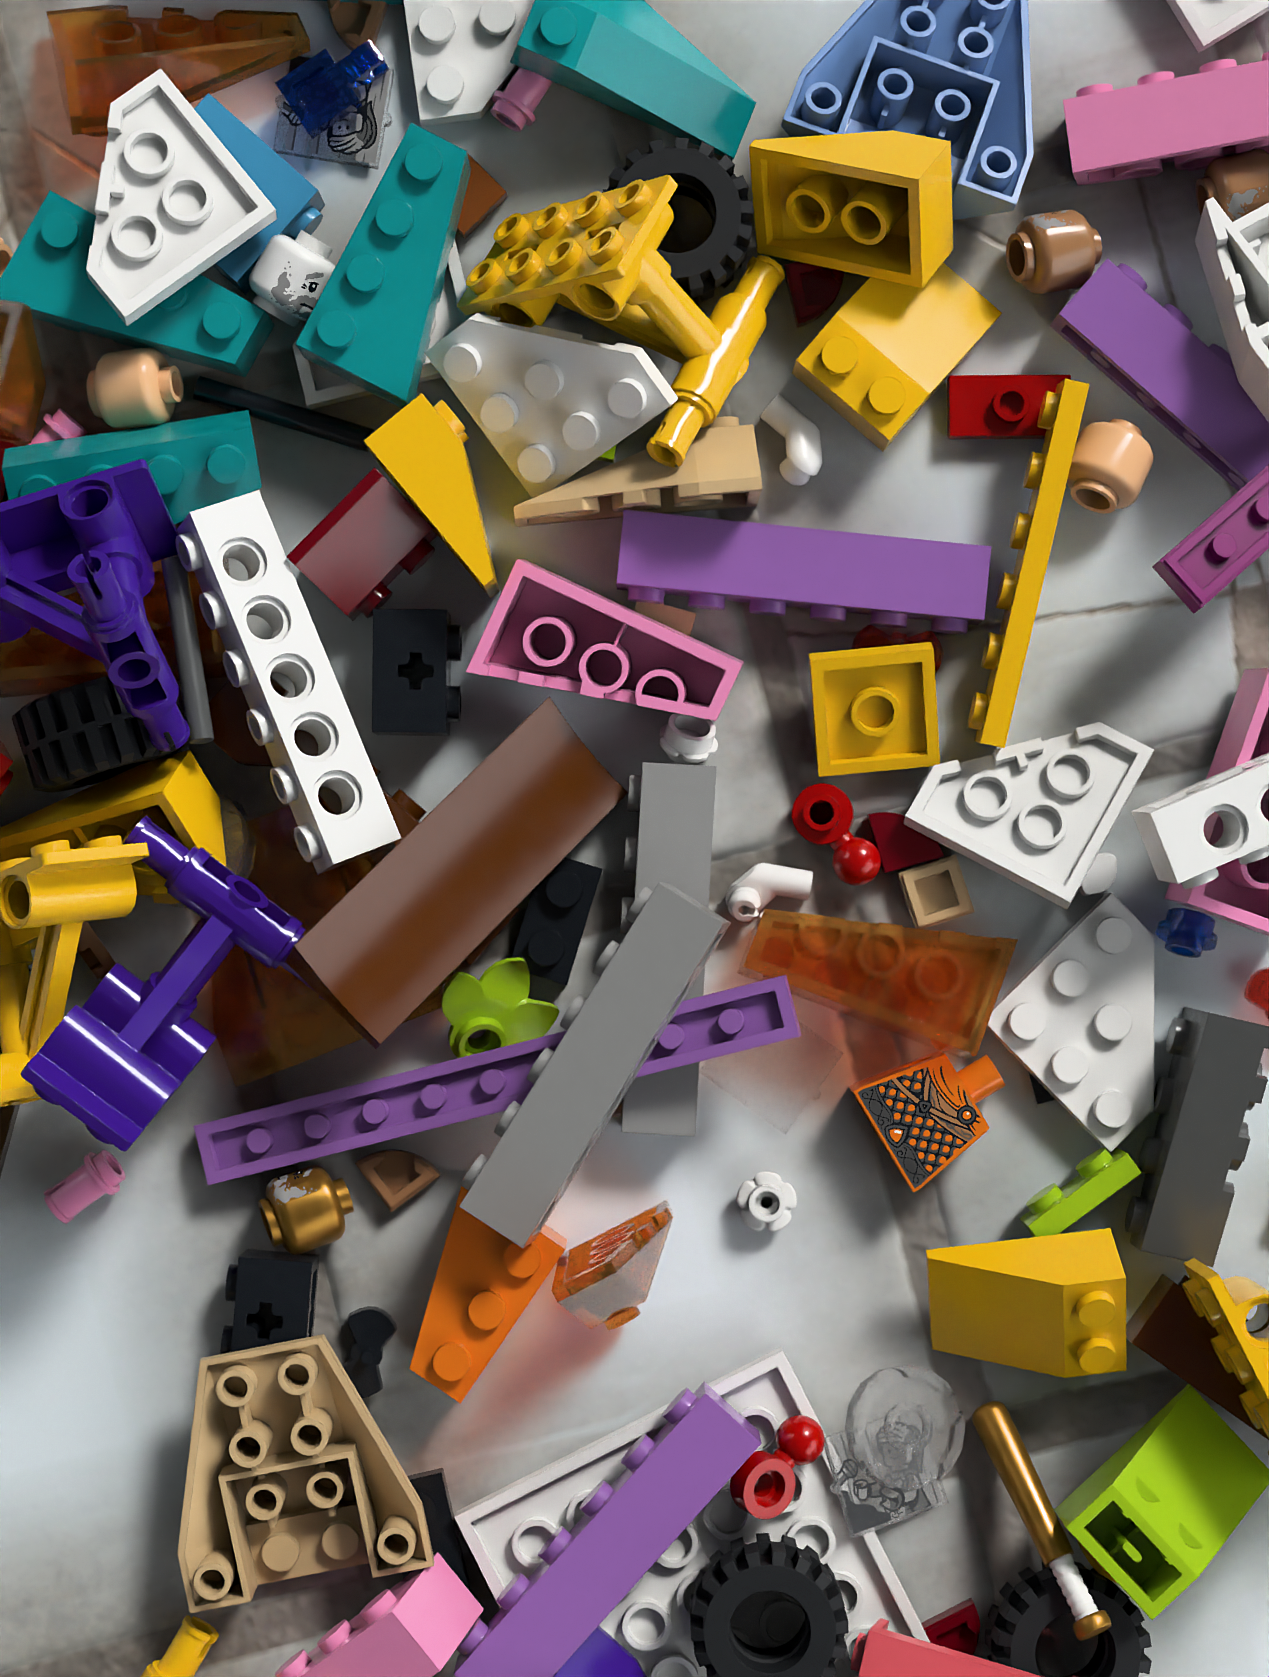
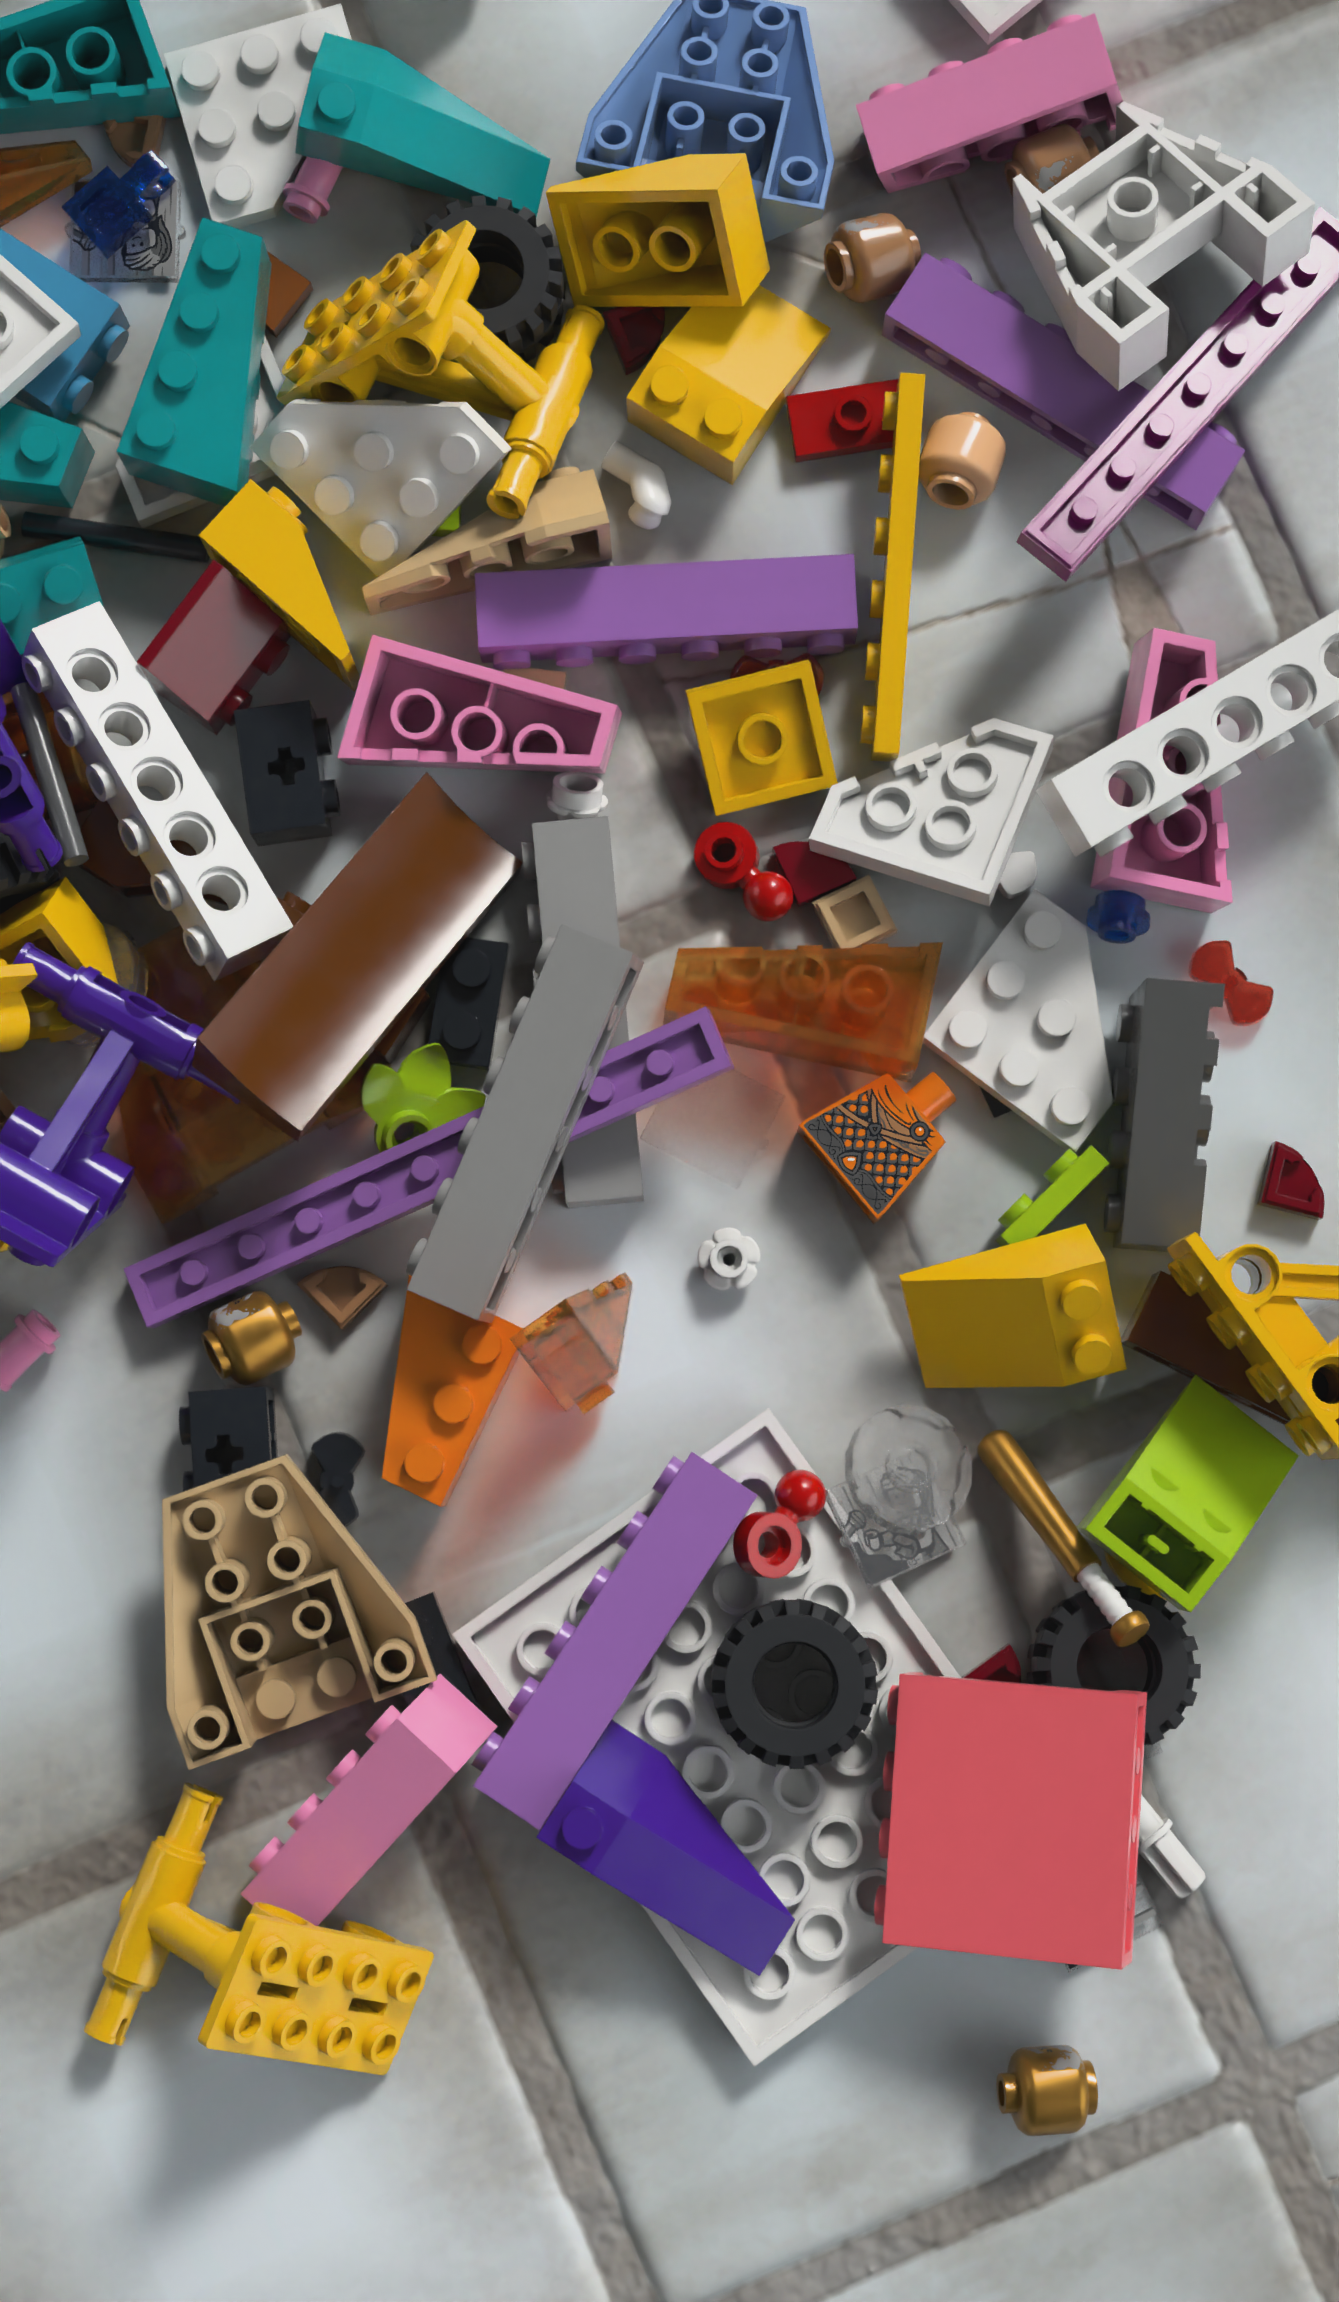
camera: 10 degrees left, 5 degrees down
white head [248,230,336,327] -> none
white arm [726,863,813,922] -> none

